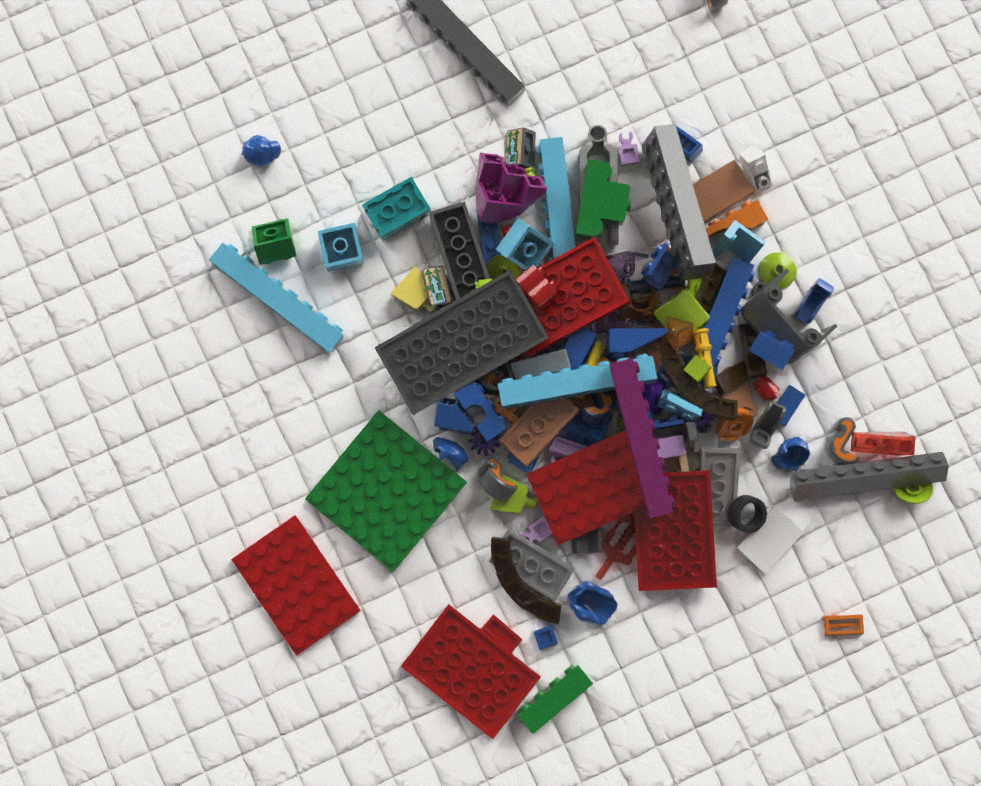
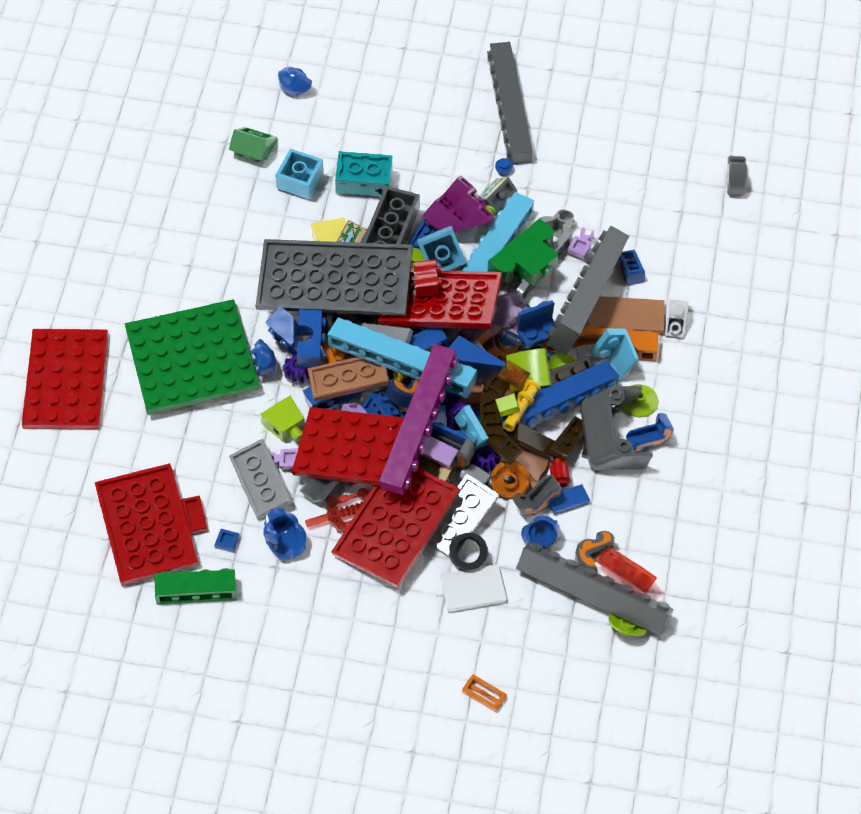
camera: 40 degrees right, 25 degrees down
medium azure brick [209,242,344,355] -> none
dark grey animal [478,459,518,502] -> none
dark brown tile [491,536,562,625] -> none
blue hinge [749,330,796,370] -> none
none -> blue plate [495,158,513,175]

